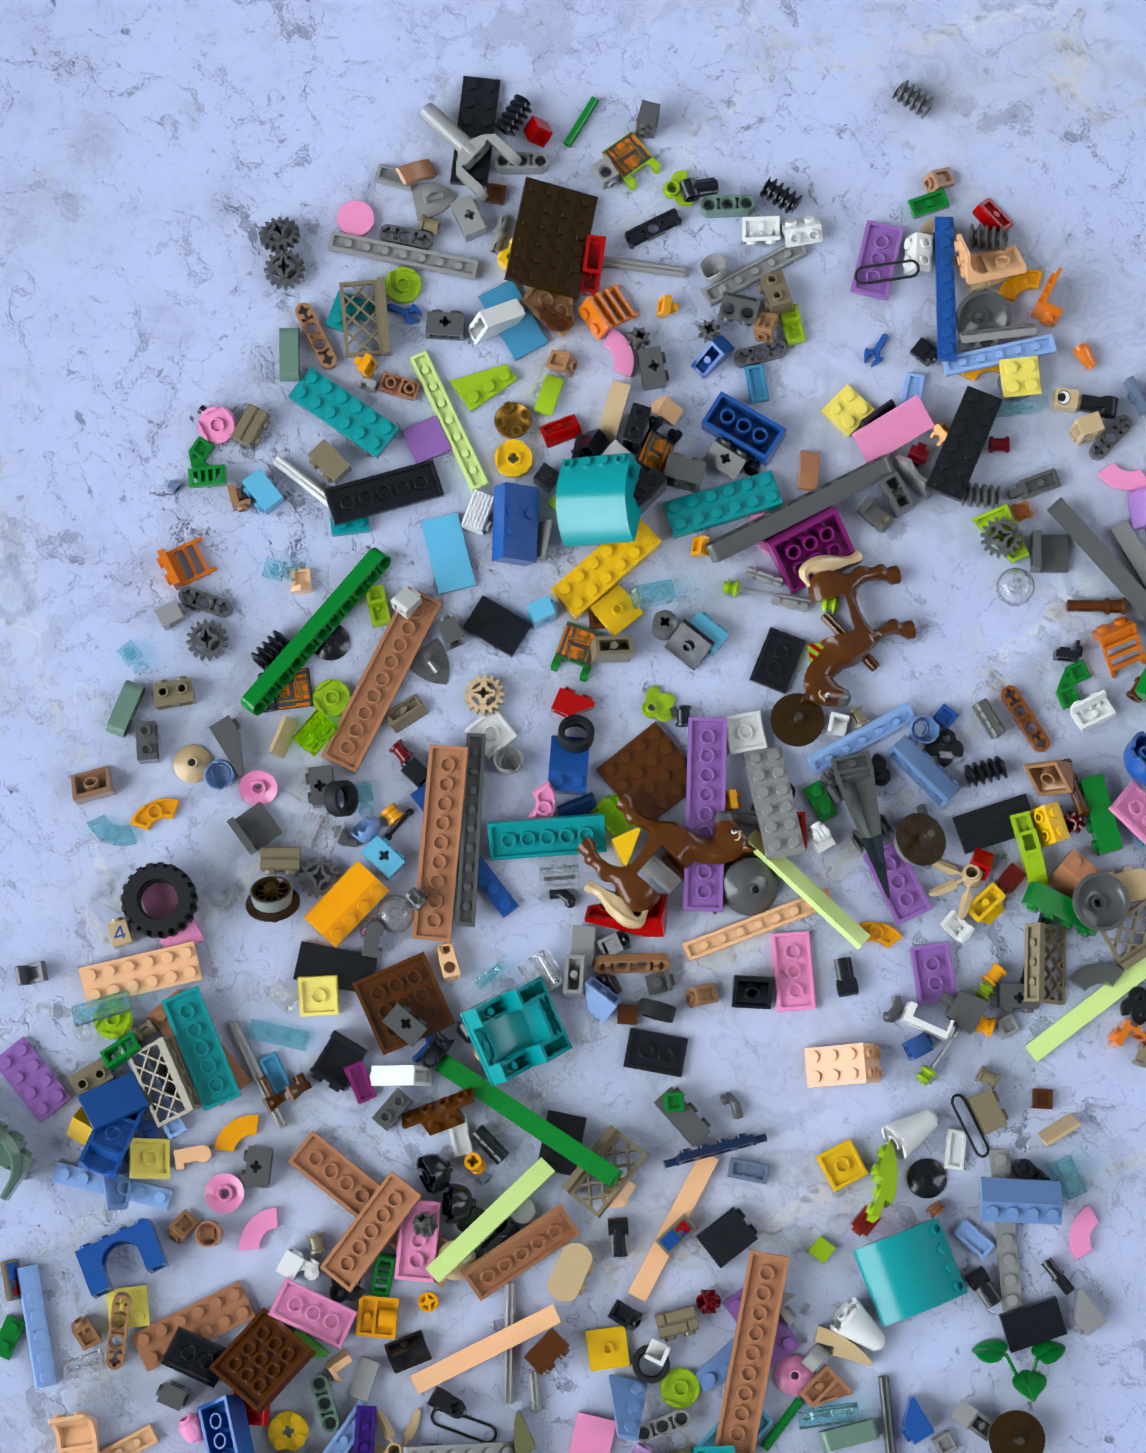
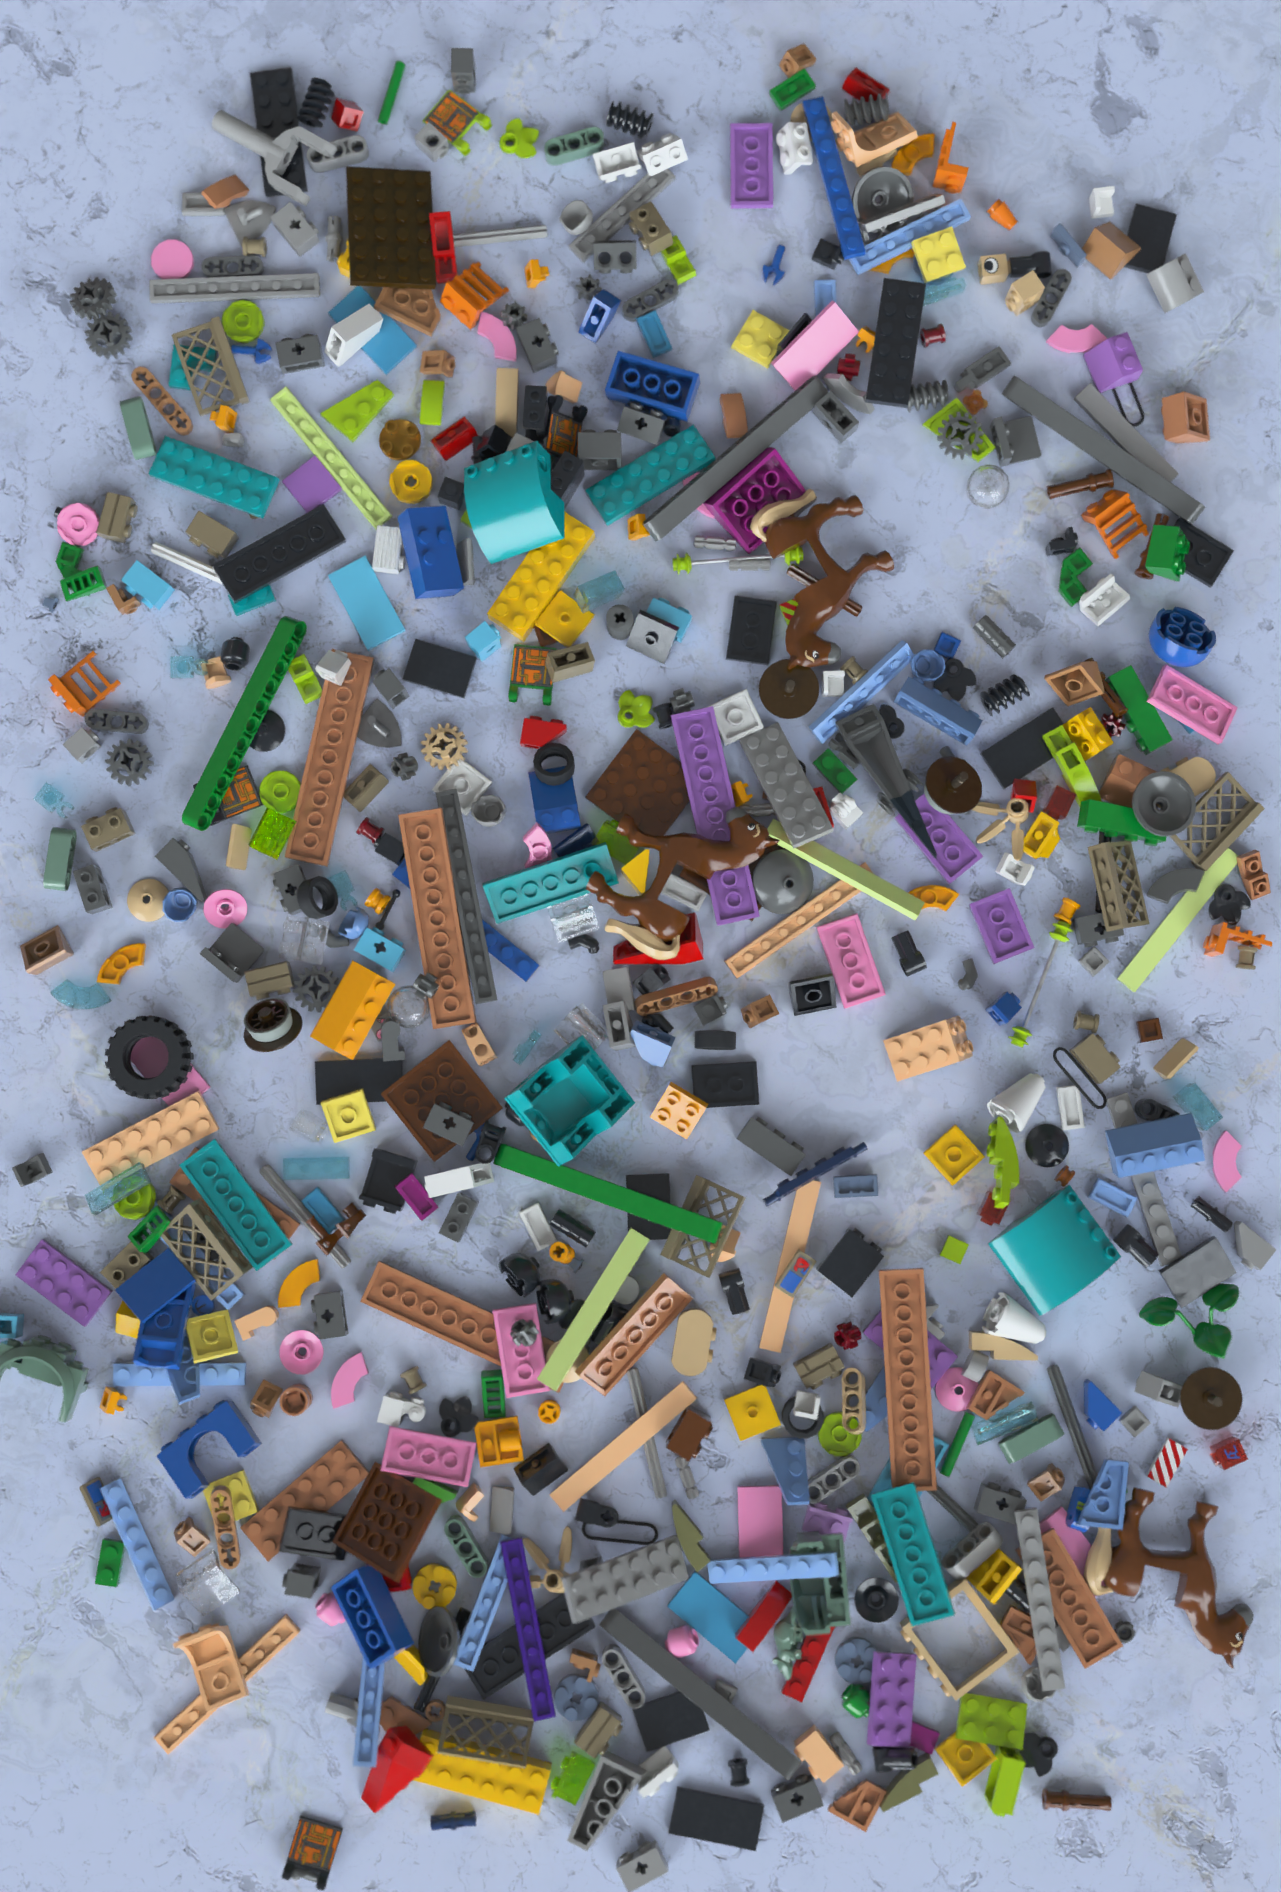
camera: 10 degrees left, 5 degrees up
tan brick [107,917,135,949] -> none
black piece [251,630,290,671] -> none
nougat plate [319,1171,423,1292] -> none
nougat slope [377,371,421,401] -> none
reddish brown bracket [402,1087,474,1136] -> none
reddish brown tile [485,183,507,205] -> none
reddish brown tile [539,302,575,332] -> none
reddish brown tile [617,1004,638,1025] -> none
black piece [624,208,682,249] -> none
green tile [663,1091,685,1113] -> none
black piece [679,177,719,202] -> none
dark grey arm [720,1092,743,1119] -> none
medium nougat bracket [753,311,779,343] -> none
black piece [854,259,920,285] -> none
dark grey leg [856,496,893,533] -> none
white panel [899,1001,955,1041] -> none
dark grey torso [939,990,990,1035] -> none
light orange wheel [974,1014,996,1037] -> none
dark orange beam [1000,685,1050,753] -> none
none -> light orange tile [99,1386,127,1415]
none -> black head [220,637,250,671]
none -> dark grey gear [391,752,418,781]
none -> light orange plate [650,1082,708,1139]
none -> dark grey gear [669,688,695,713]
none -> tan beam [842,1367,866,1435]

